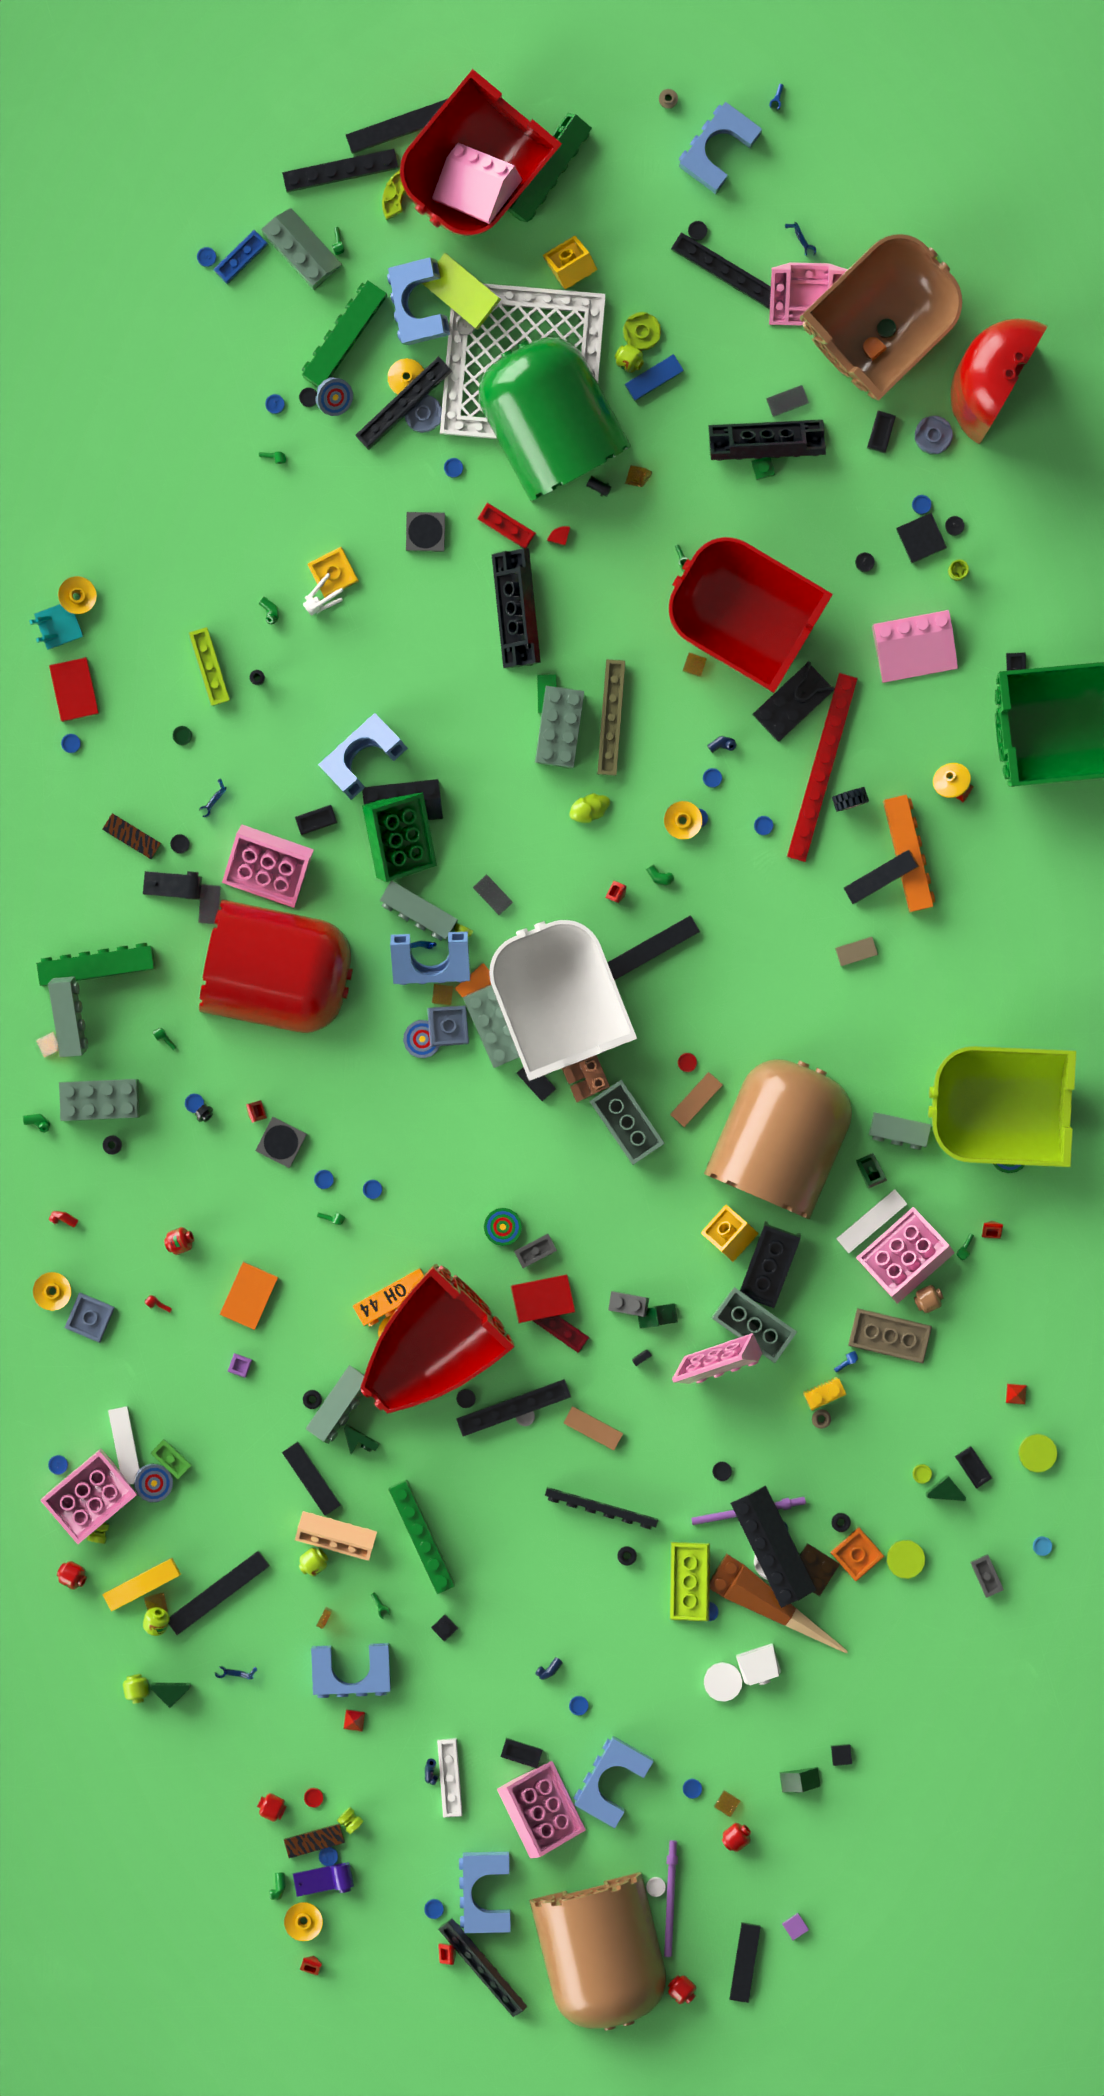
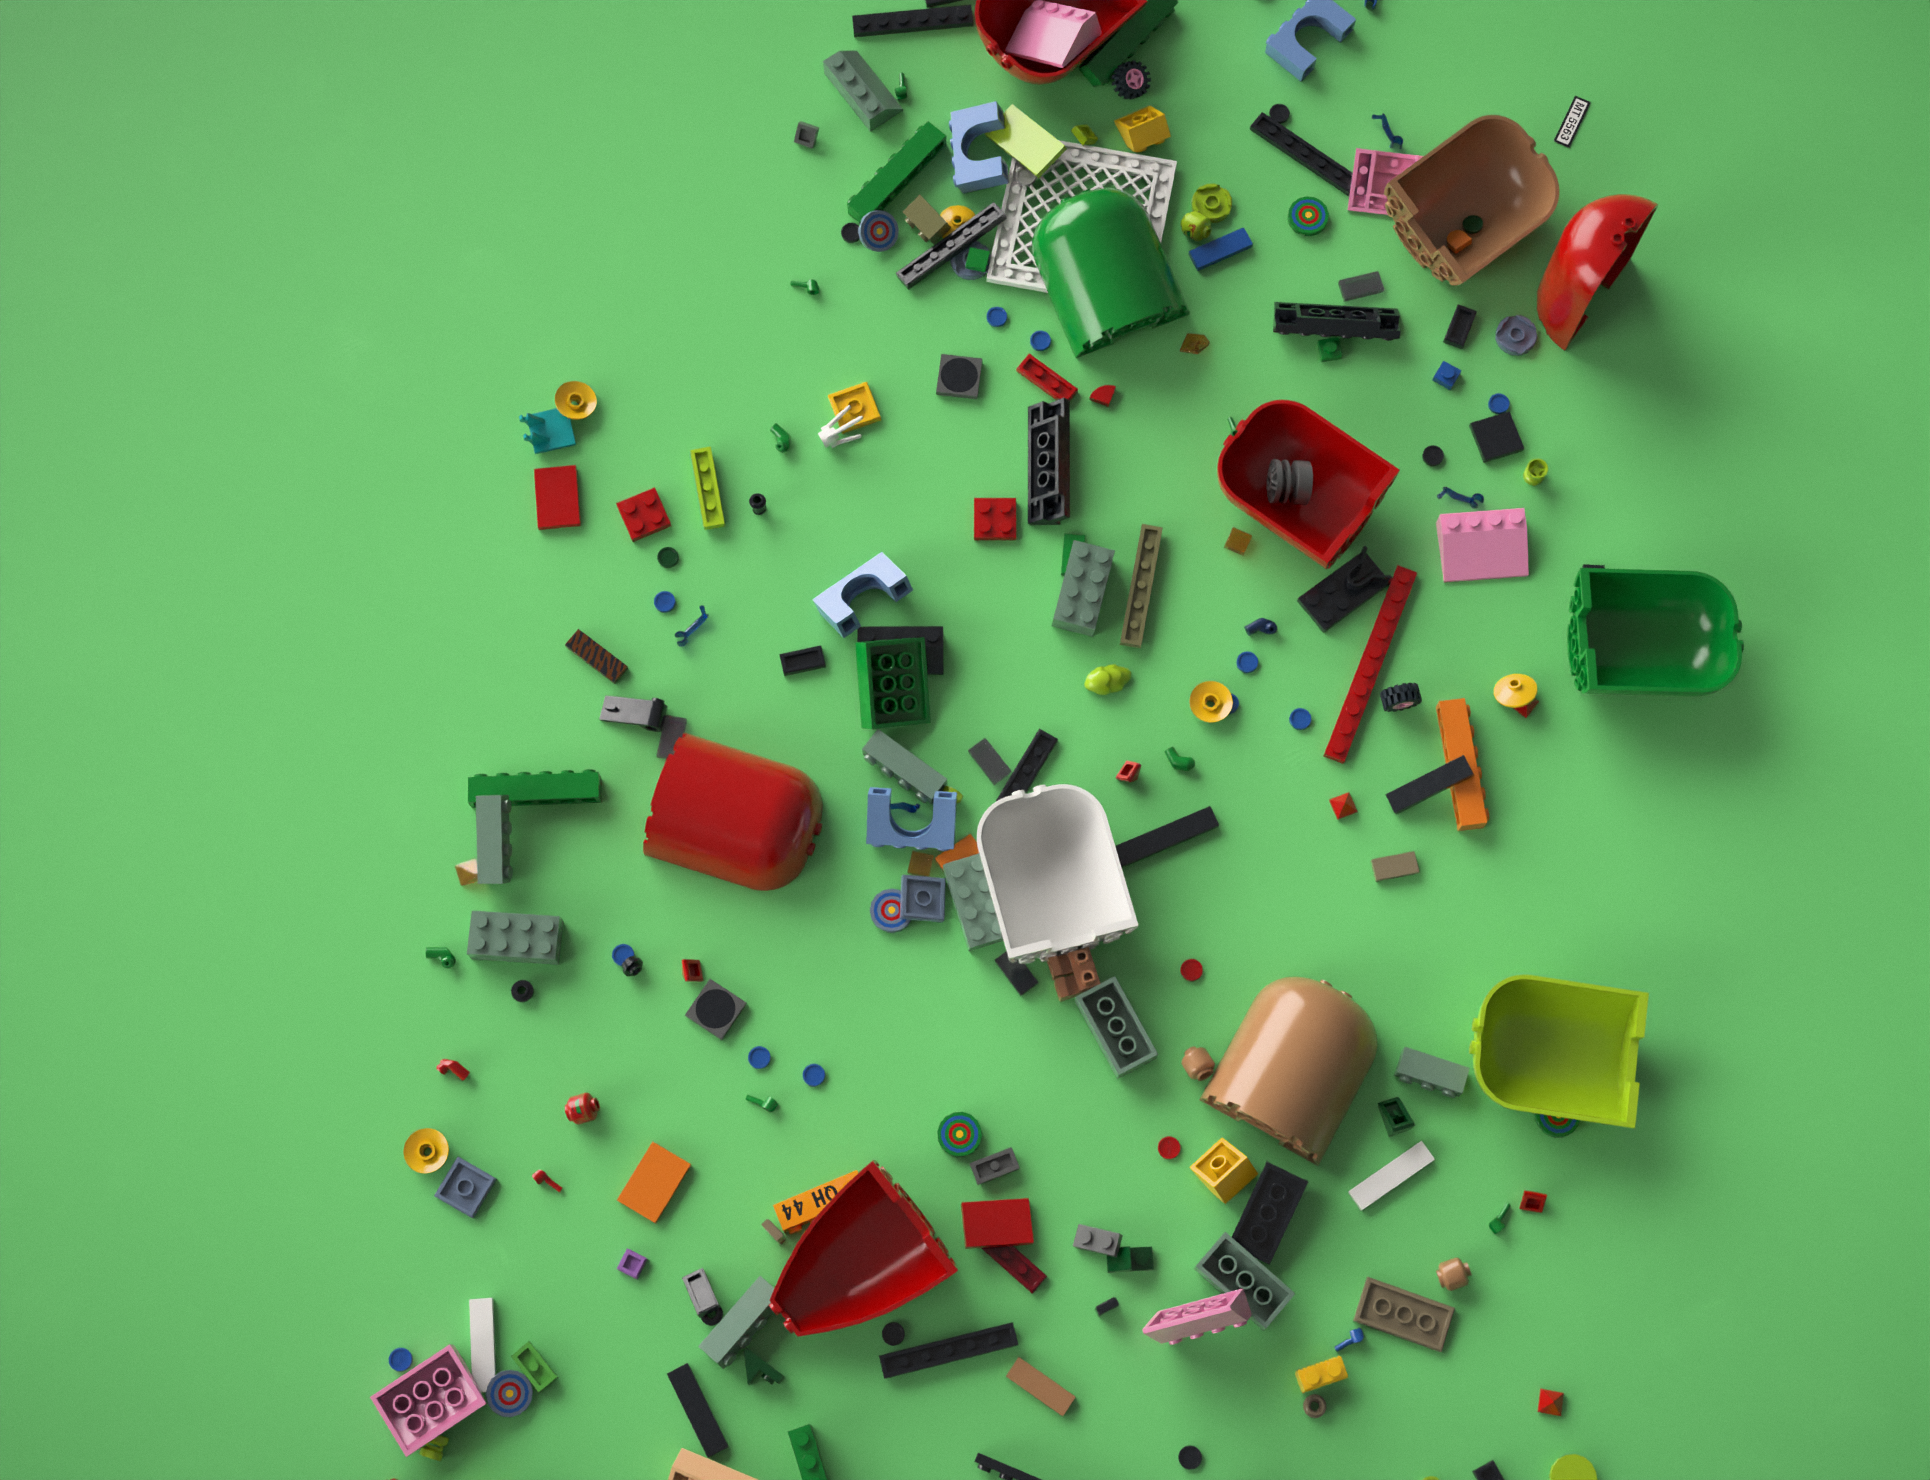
camera: 10 degrees right, 15 degrees down
blue piece [61,734,81,753] -> none
green hand [153,1028,176,1050] -> none
black piece [170,834,190,854] -> none
blue piece [197,247,216,267] -> none
blue tile [213,230,268,284] -> none
bright pink slope [222,825,314,908] -> none
blue piece [265,394,285,414] -> none
lime tile [382,170,405,220] -> none
light grey piece [516,1411,535,1426] -> none
black pin [586,476,612,497] -> none
medium nougat tile [670,1072,723,1127] -> none
bright pink slope [856,1207,954,1304] -> none
black piece [945,516,964,536] -> none
none -> red plate [616,487,671,542]
none -> blue piece [654,591,676,613]
none -> tile [682,1268,720,1318]
none -> dark tan tile [761,1219,786,1245]
none -> dark grey plate [794,121,819,148]
none -> olive piece [903,195,952,245]
none -> green tile [965,247,990,272]
none -> red plate [974,498,1016,540]
none -> black tile [996,728,1058,801]
none -> blue piece [1030,331,1051,351]
none -> lime tile [1071,124,1098,146]
none -> black wheel [1112,60,1151,99]
none -> red piece [1158,1136,1180,1159]
none -> medium nougat head [1181,1046,1215,1081]
none -> dark grey wheel [1266,459,1313,505]
none -> green tile [1288,196,1329,236]
none -> red slope [1329,792,1358,820]
none -> blue plate [1432,361,1462,390]
none -> piece [1437,487,1484,508]
none -> sticker [1554,96,1591,148]

